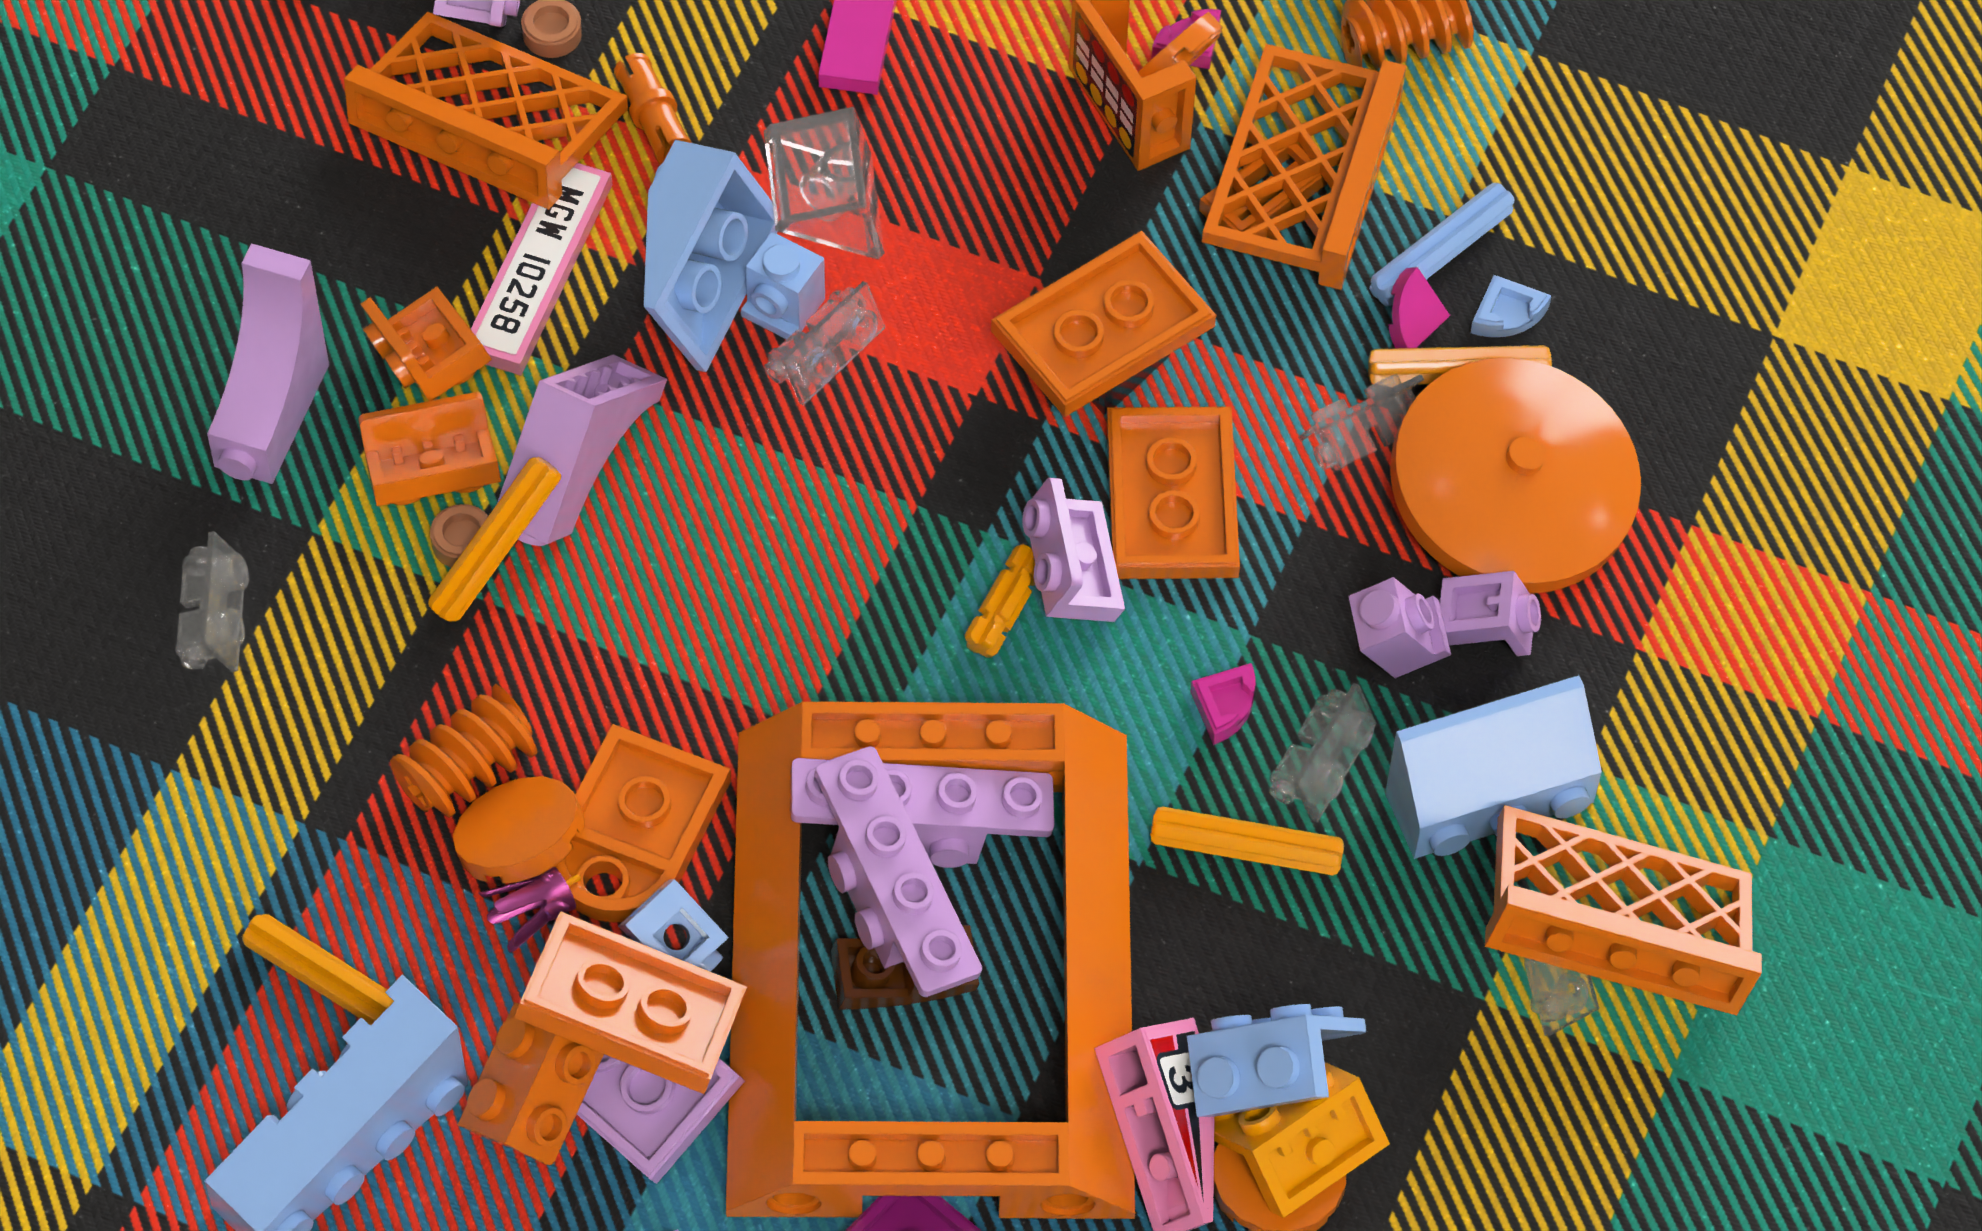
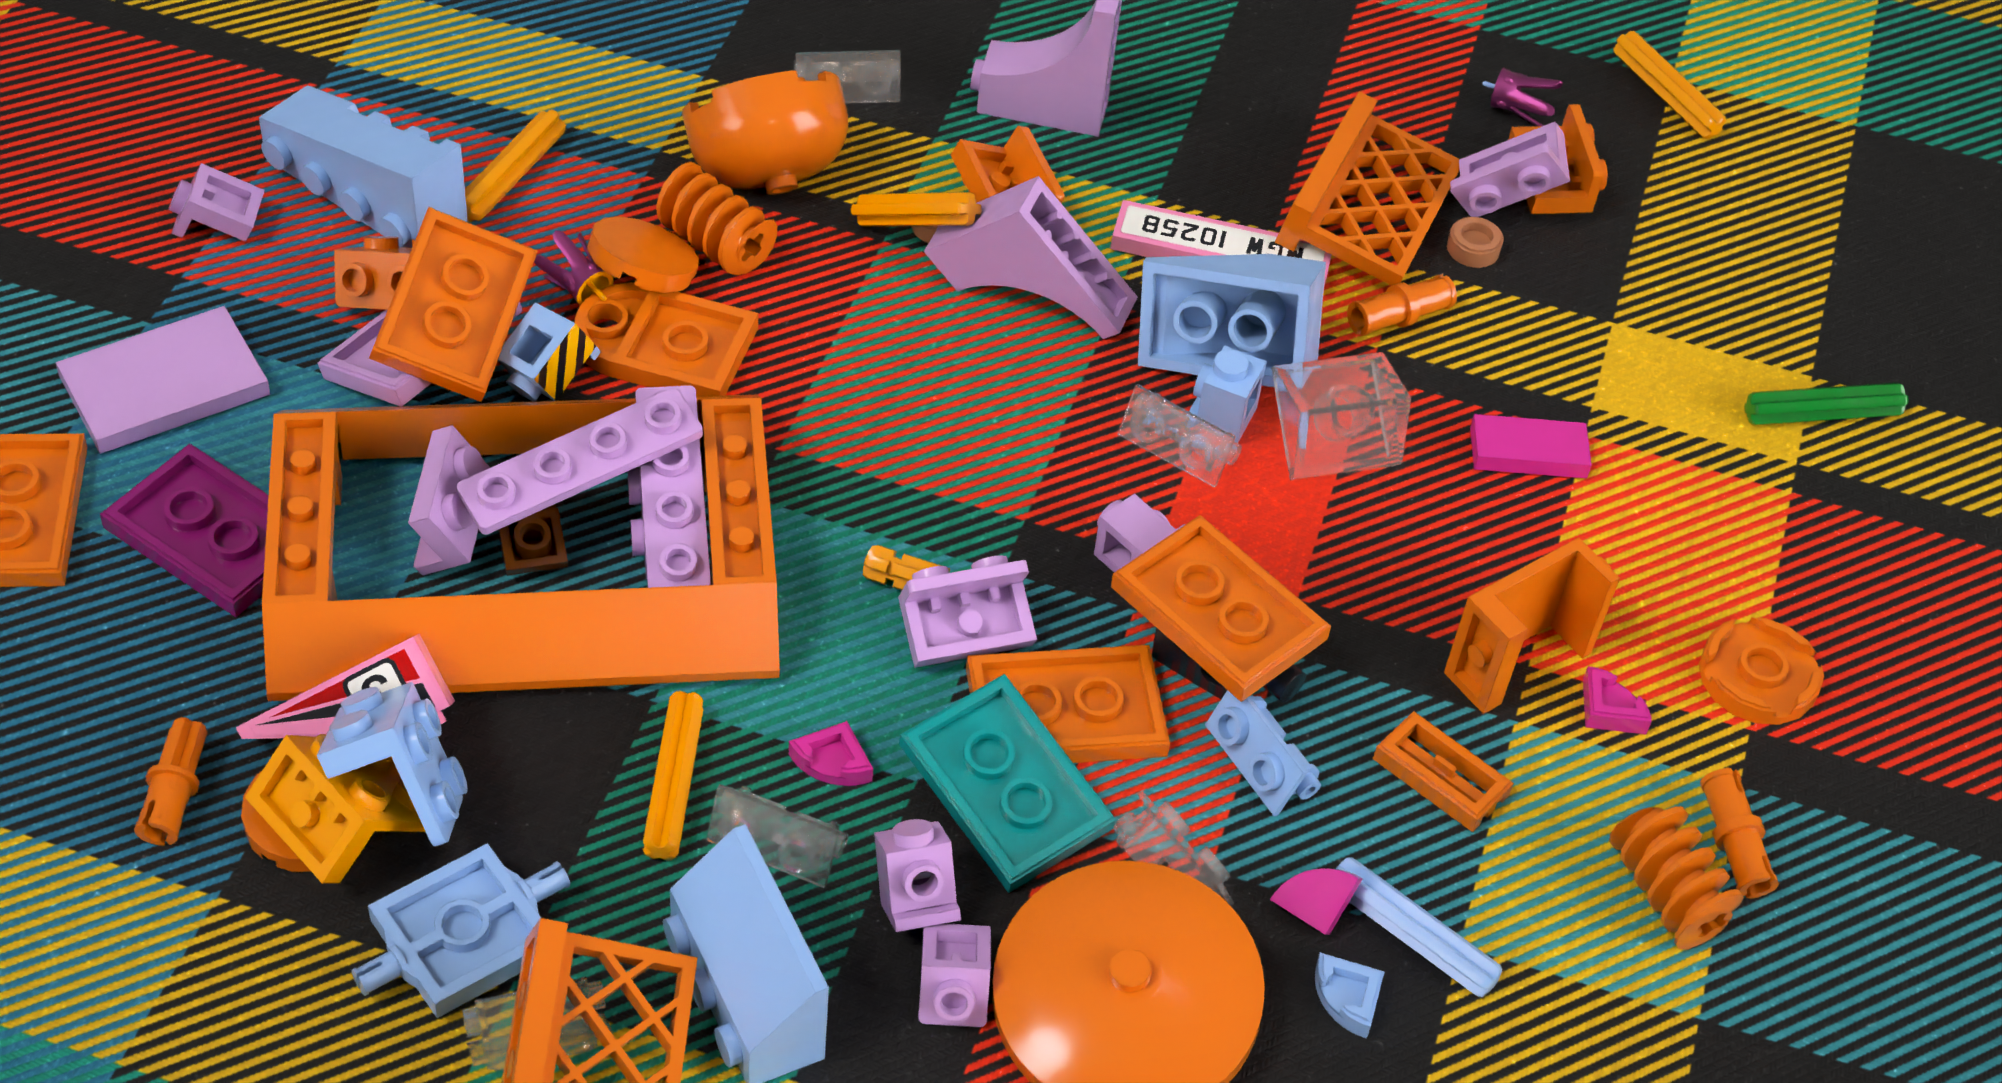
camera: 80 degrees right, 10 degrees down
orange bracket [360,287,492,401] -> none
orange tile [1138,12,1223,78] -> none
orange fence [1202,44,1407,290] -> none
light orange axle [1368,345,1552,386] -> none
none -> light blue plate [351,843,570,1018]
none -> lavender bracket [408,425,490,575]
none -> orange cylinder [682,70,848,195]
none -> teal tile [899,674,1116,893]
none -> lavender brick [1094,493,1185,572]
none -> light blue hinge [1205,690,1321,816]

